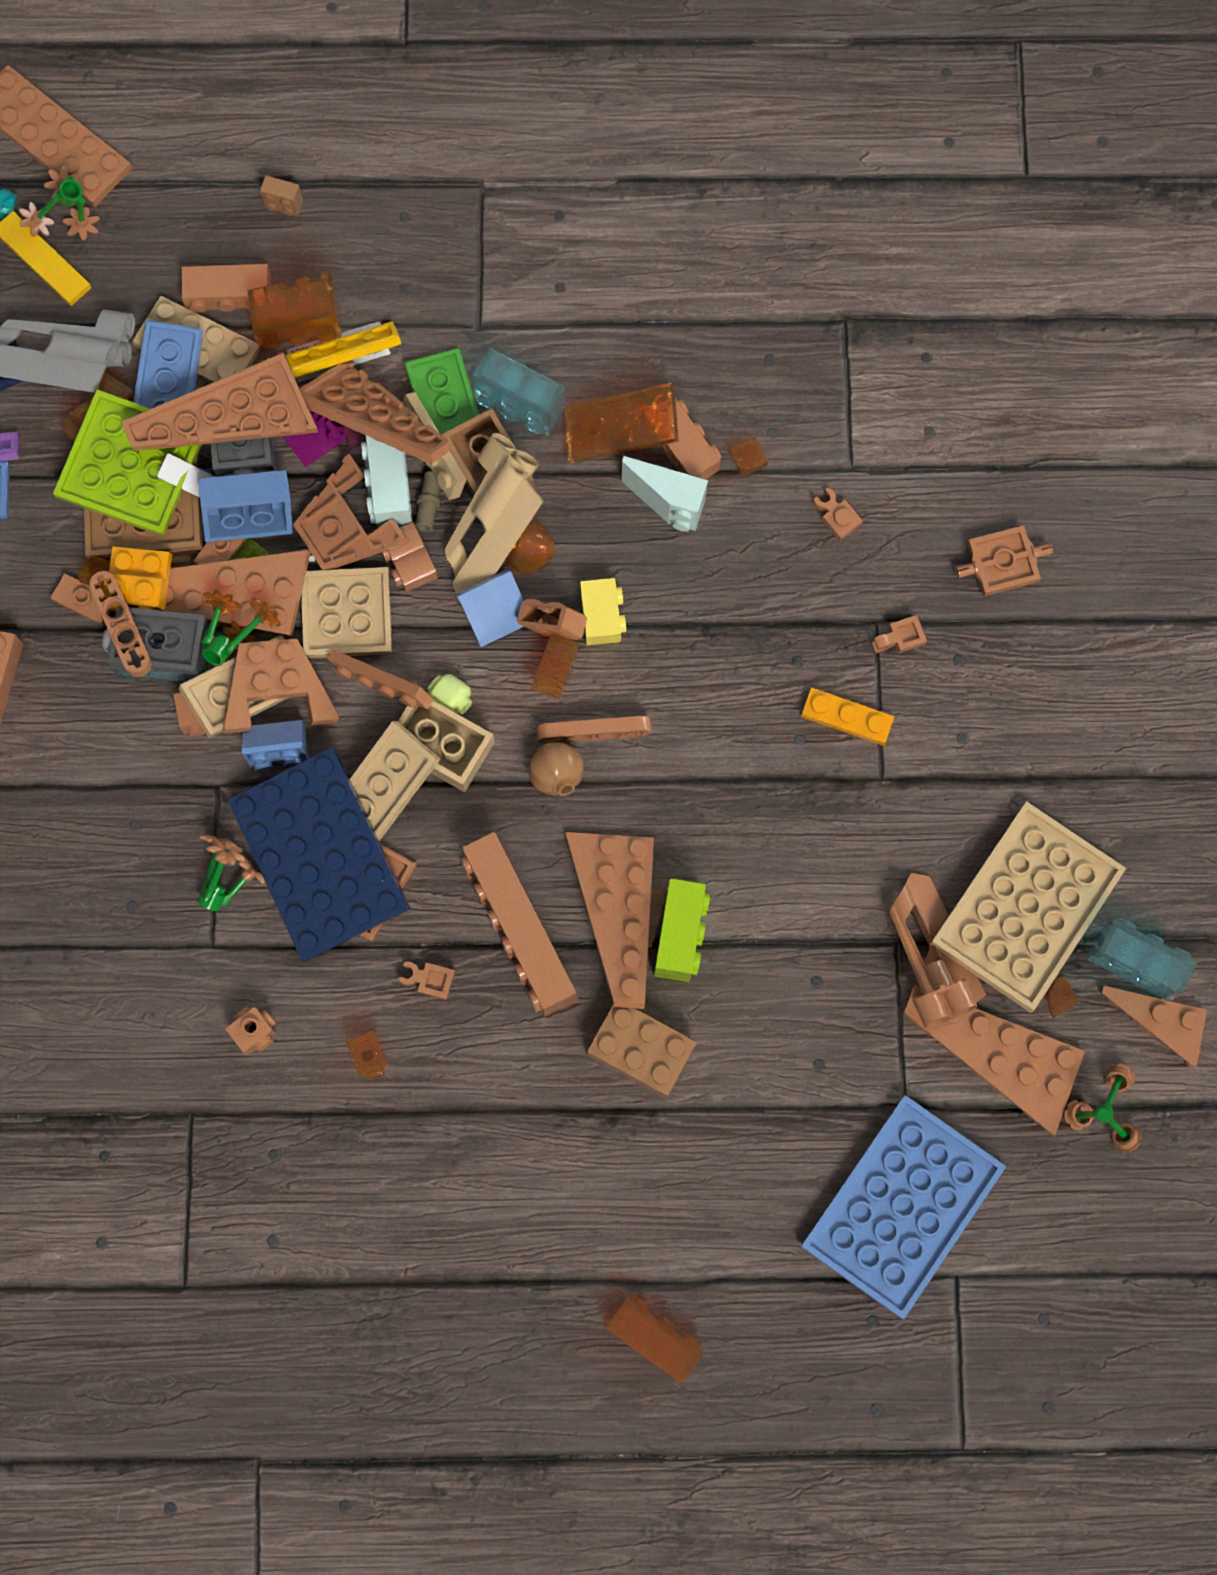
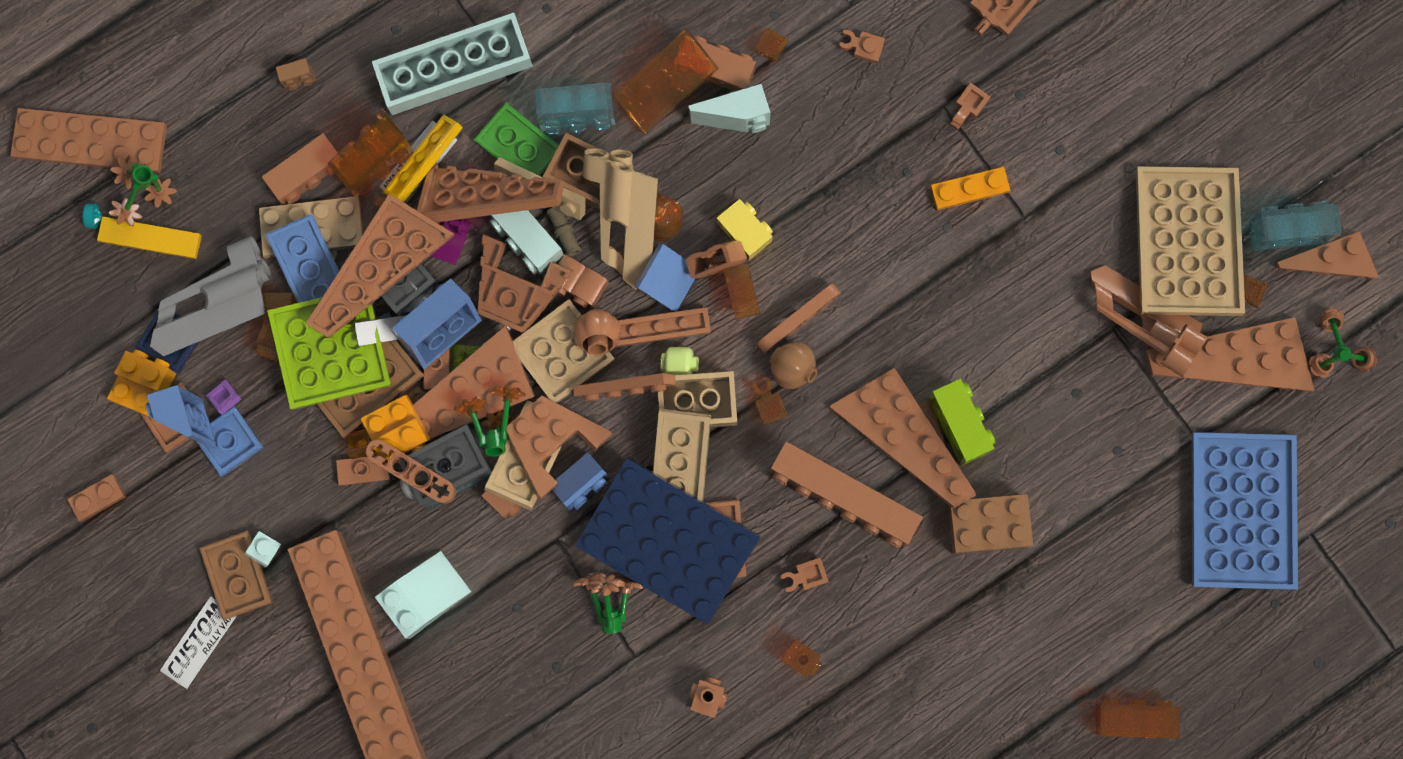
camera: 25 degrees left, 5 degrees up
none -> light aqua brick [372,13,533,115]
none -> light aqua slope [375,551,472,639]
none -> nougat plant [574,309,621,356]
none -> nougat plate [609,307,711,348]
none -> clear orange plate [753,378,788,426]

